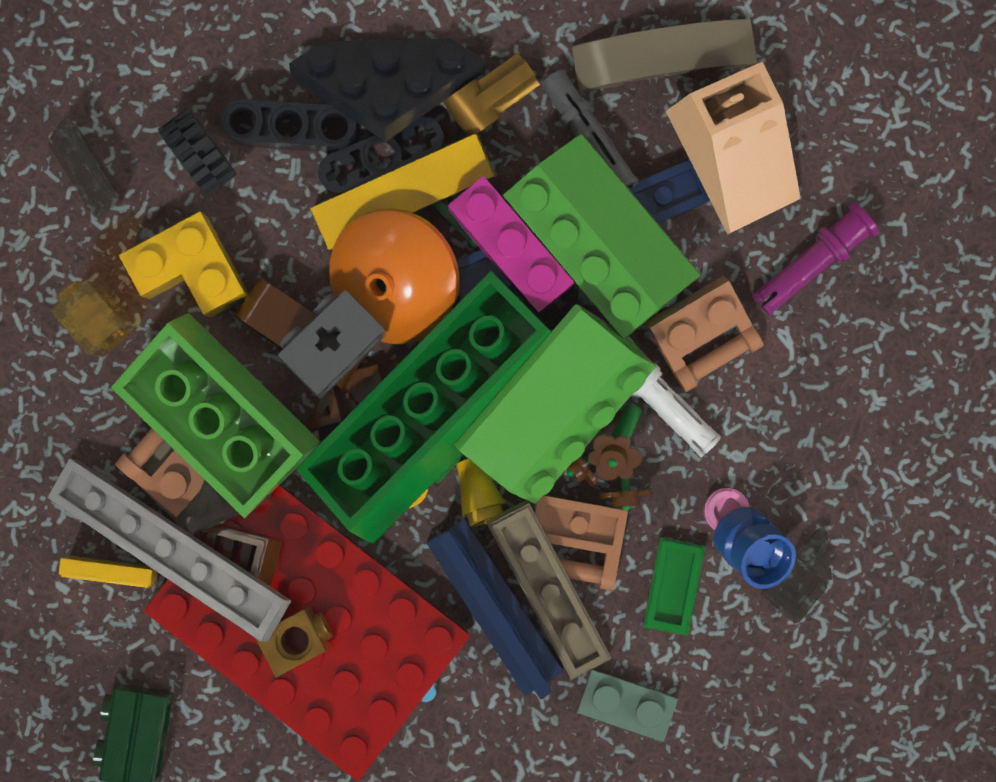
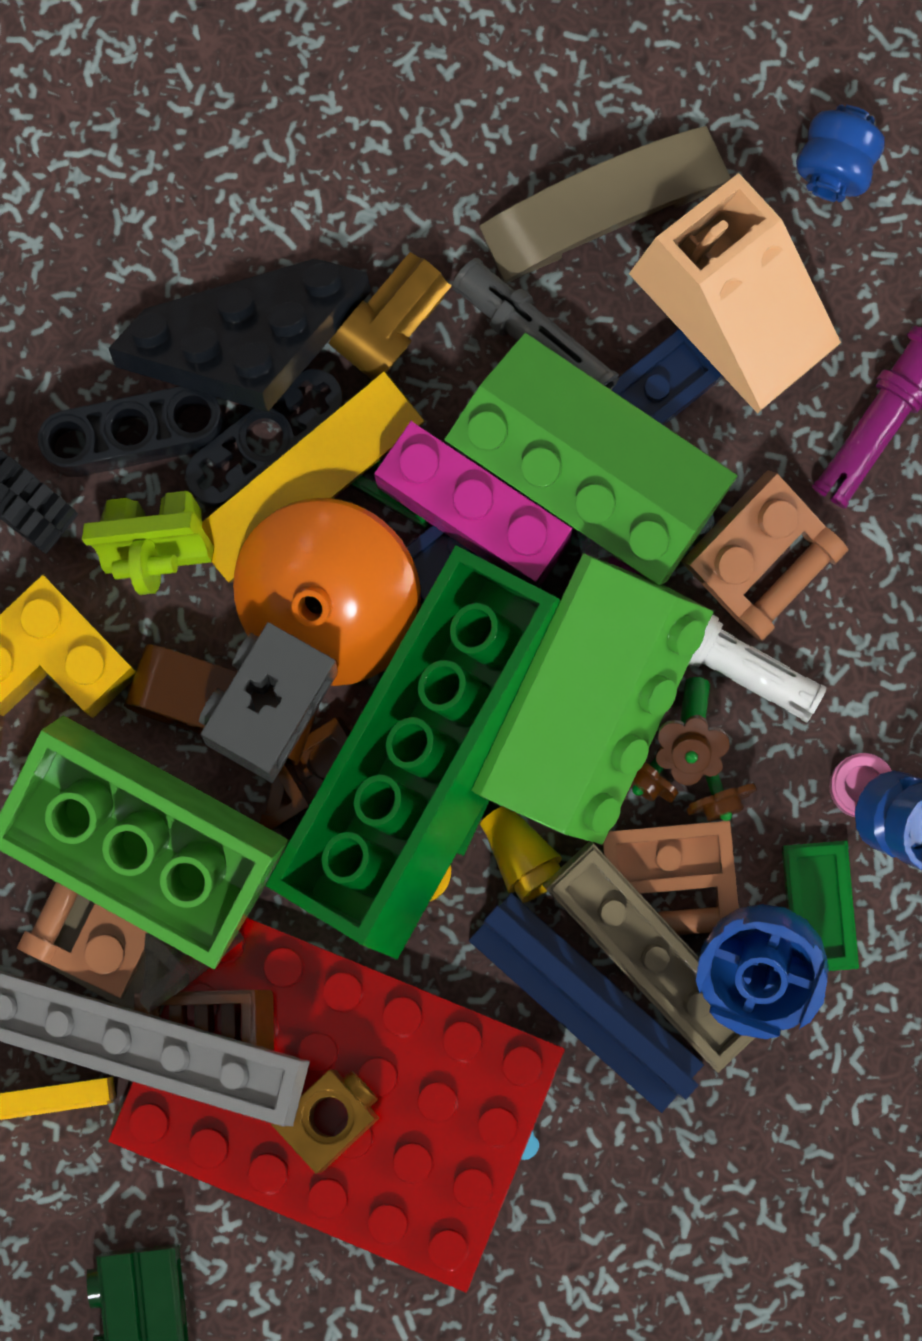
camera: 15 degrees left, 5 degrees down
sand green plate [577,669,678,742] -> none
none -> lime hips [82,491,214,595]
none -> blue cylinder [696,904,829,1039]
none -> blue piece [796,105,885,202]

